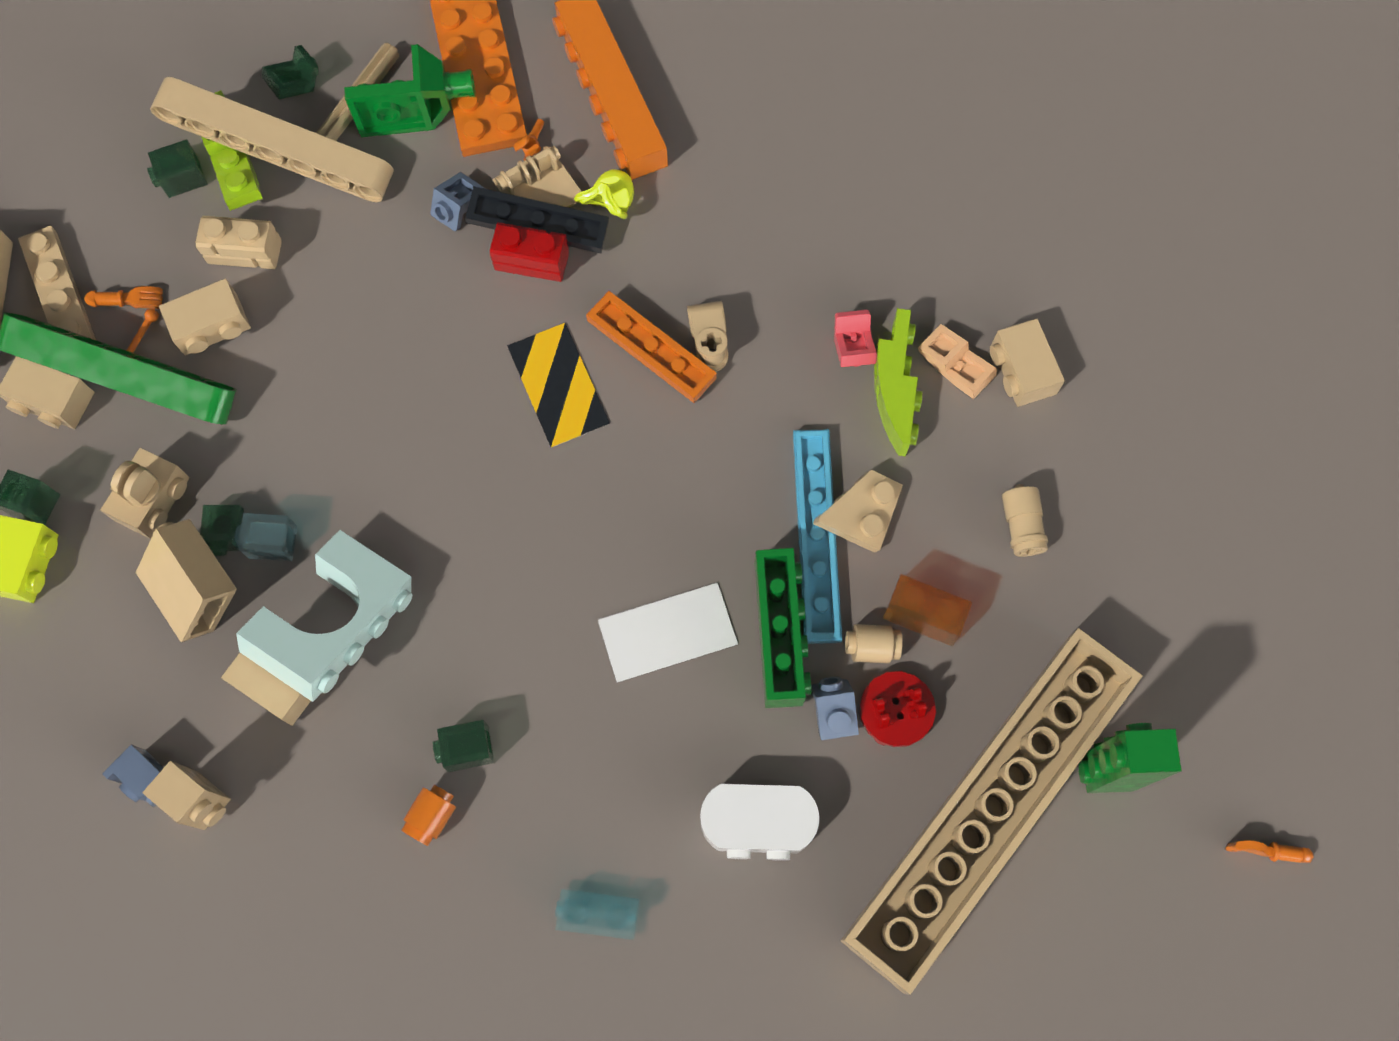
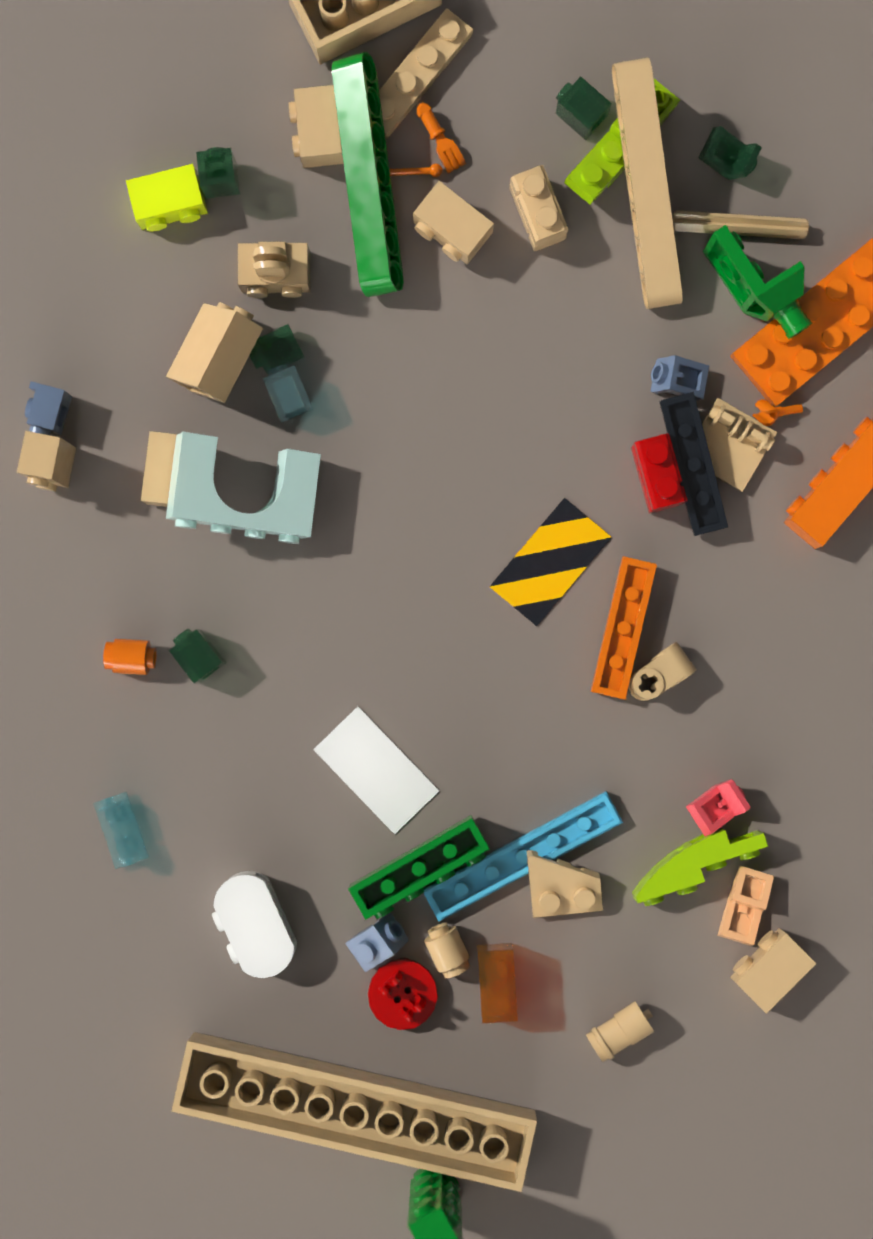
camera: 70 degrees right, 15 degrees up
neon yellow piece [574,169,634,219] -> none

